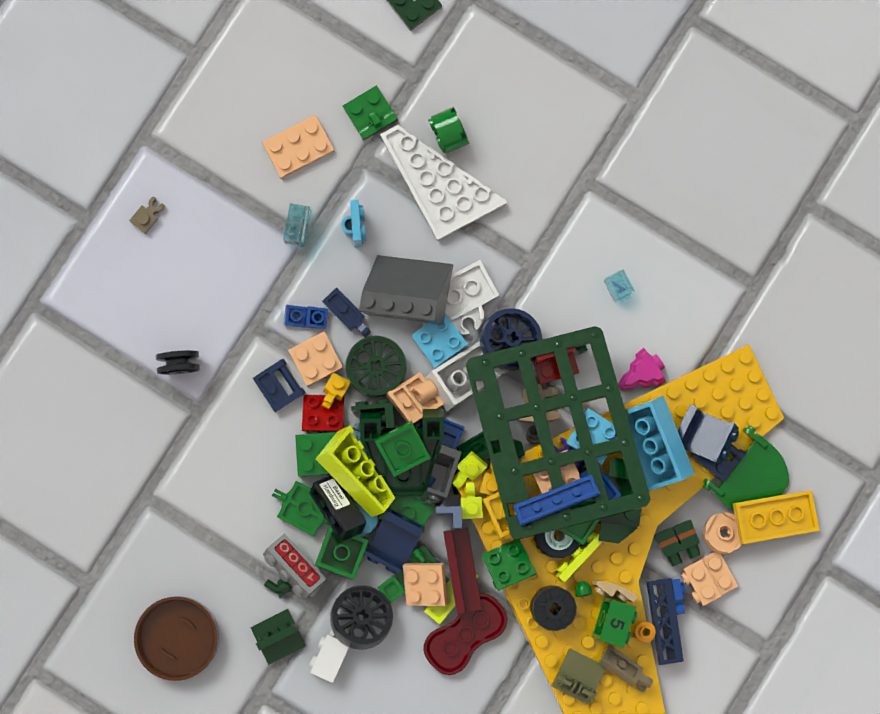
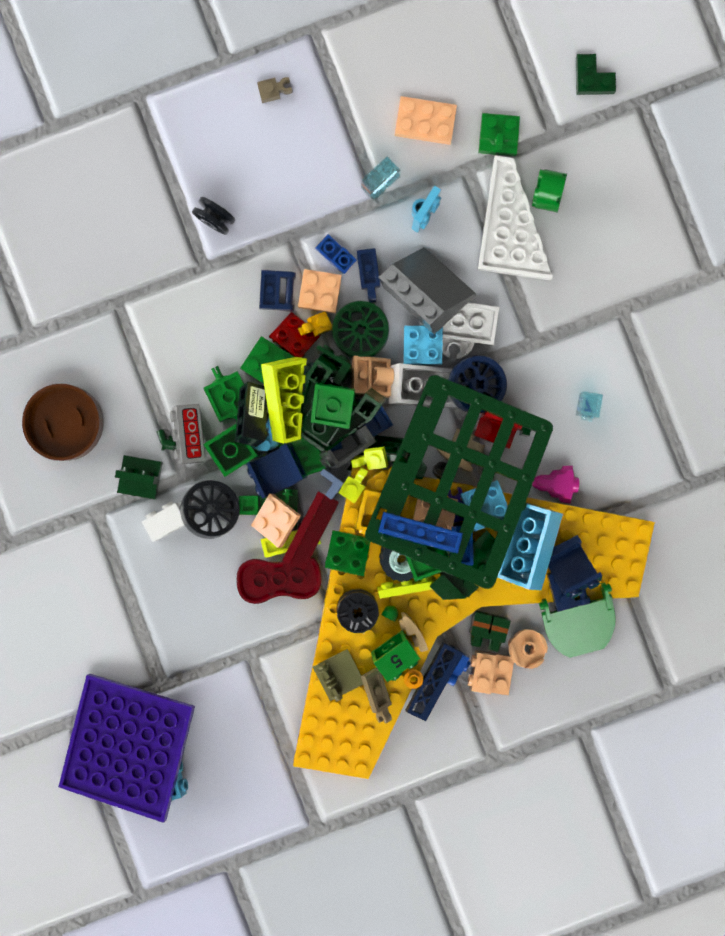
camera: 40 degrees right, 5 degrees up
yellow plate [733,490,820,545] -> none

